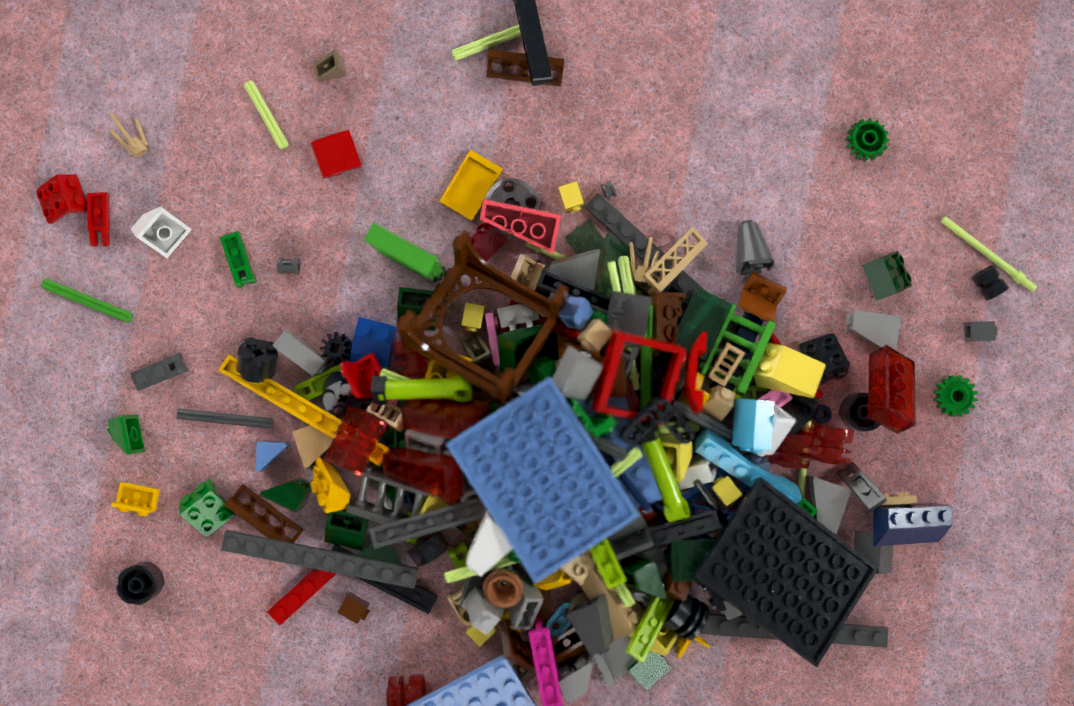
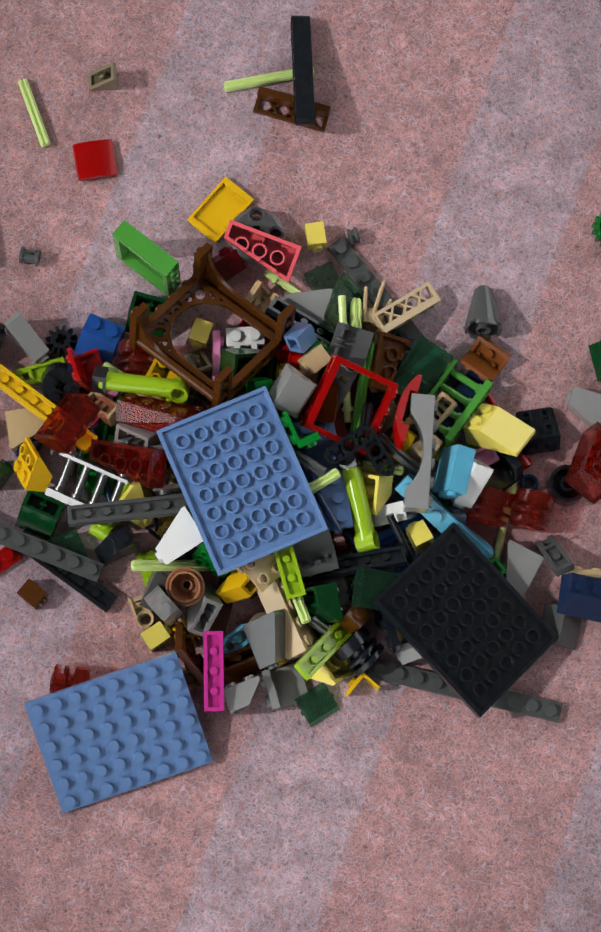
camera: 10 degrees right, 10 degrees down
none -> light grey arch [403,393,438,513]

